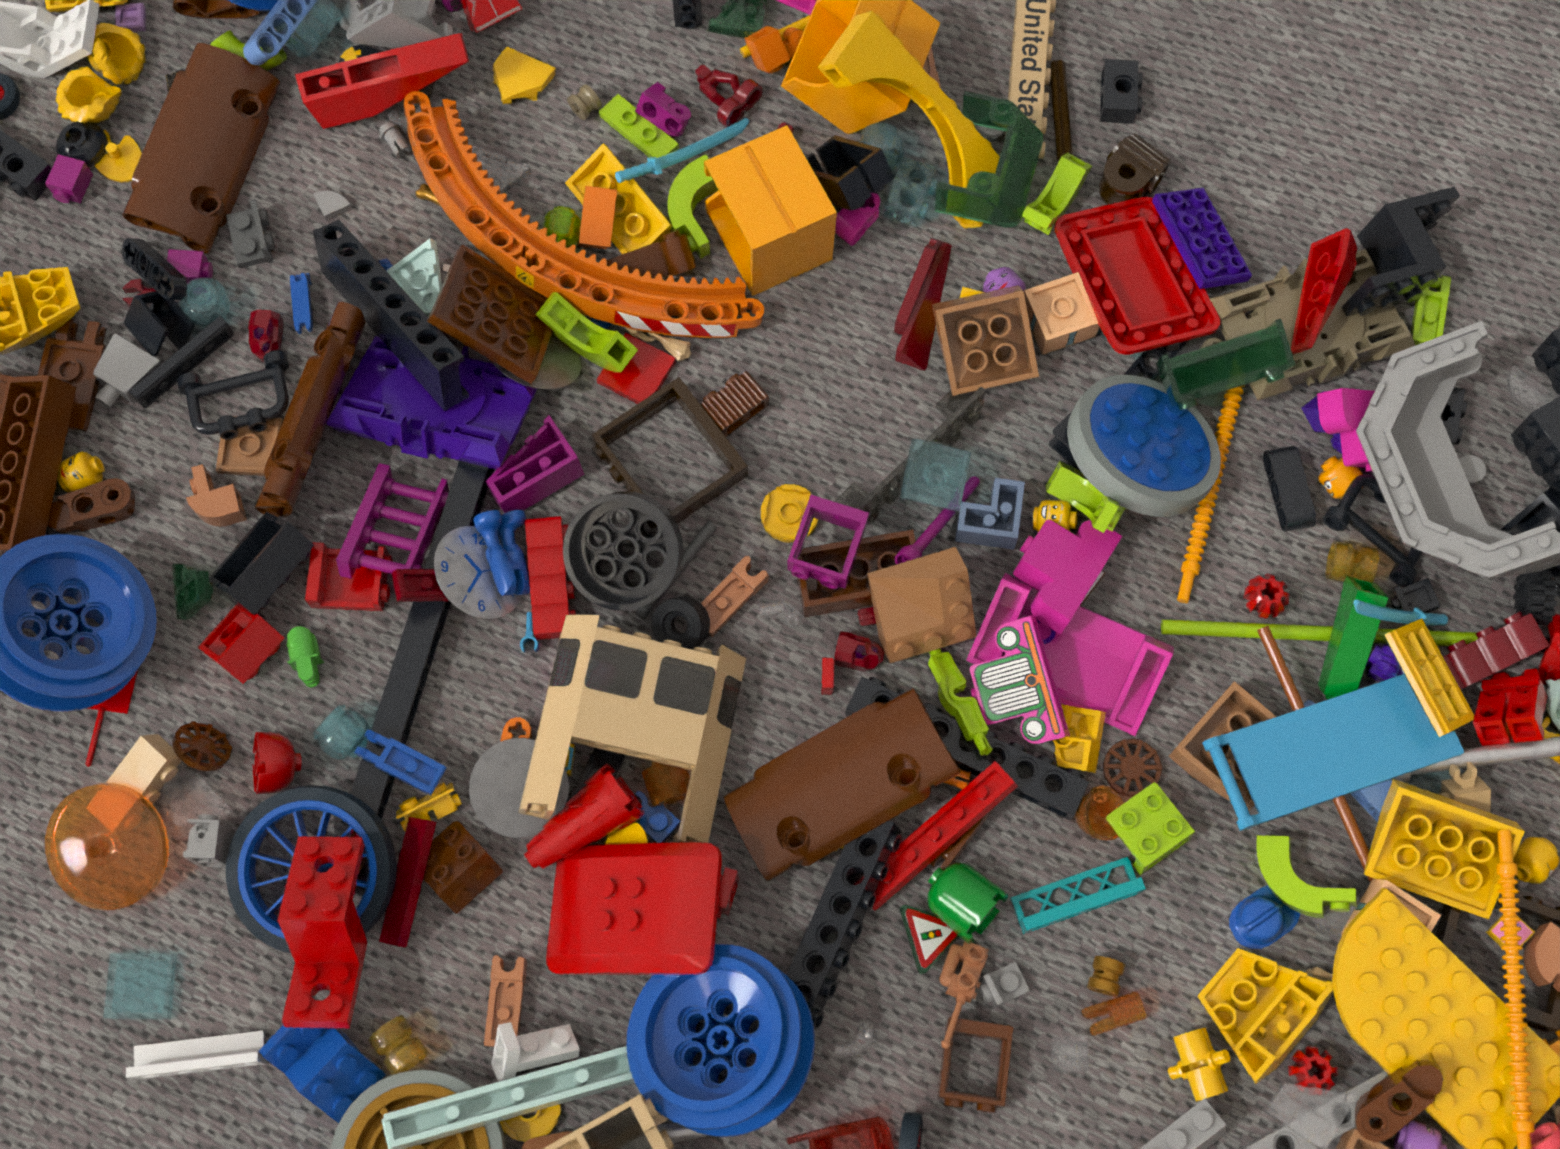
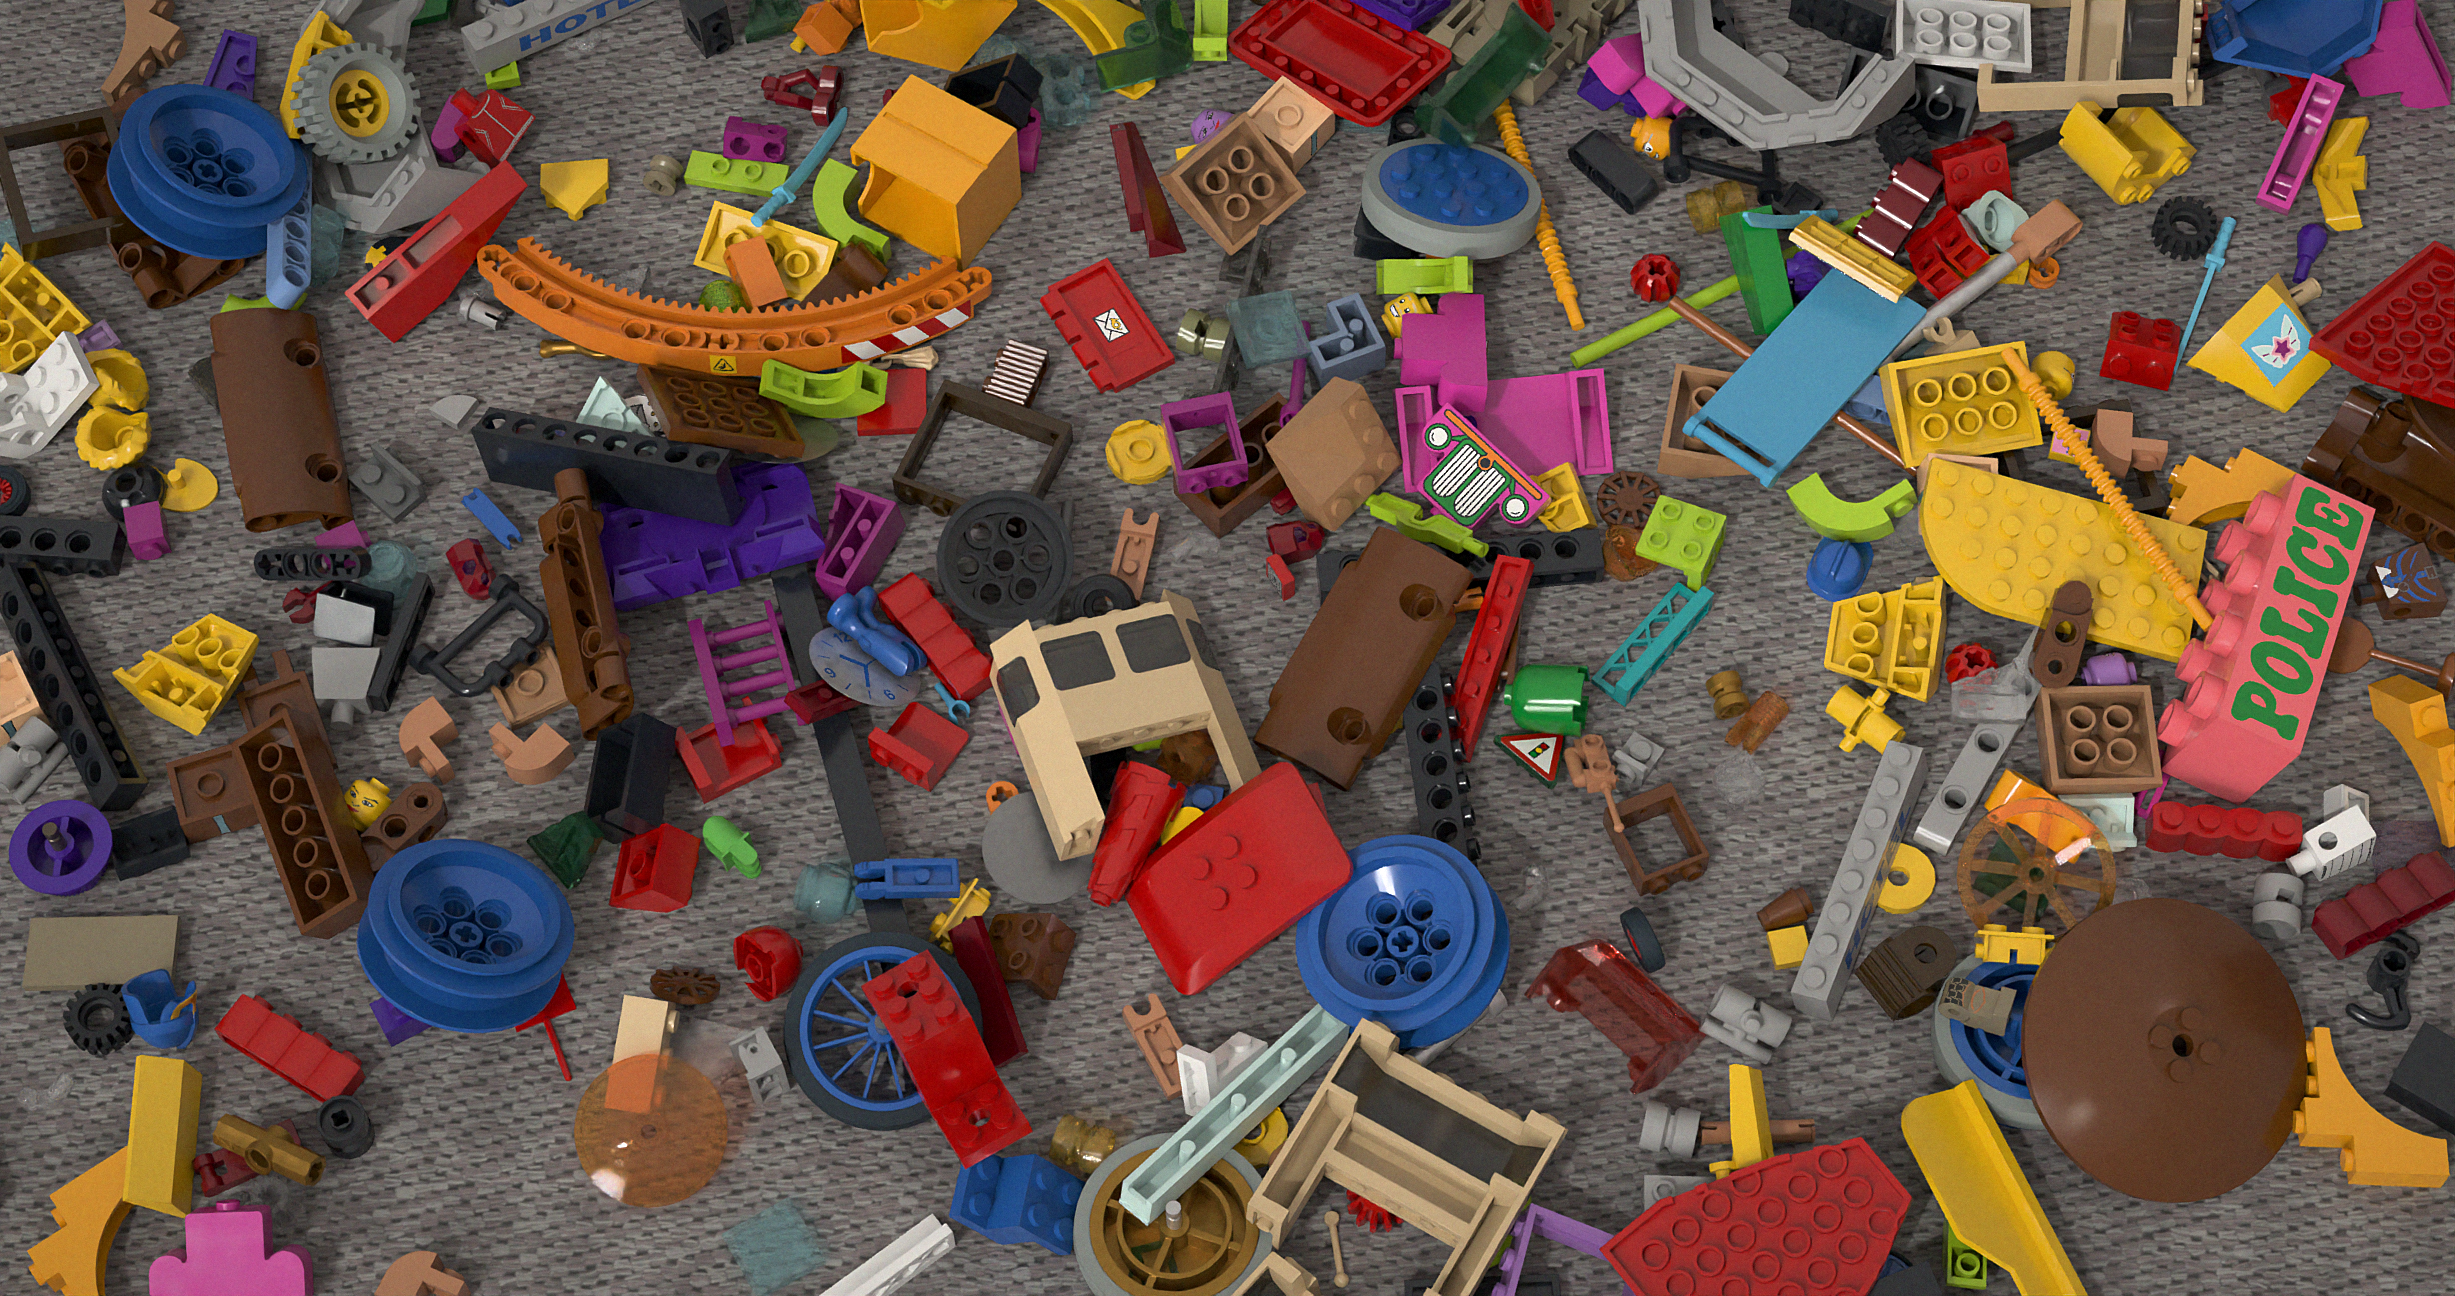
camera: 30 degrees left, 10 degrees down
none -> nougat brick [399,696,459,785]
none -> red bracket [867,702,969,792]
none -> red hinge [1040,258,1175,394]
none -> olive wheel [1176,308,1237,365]

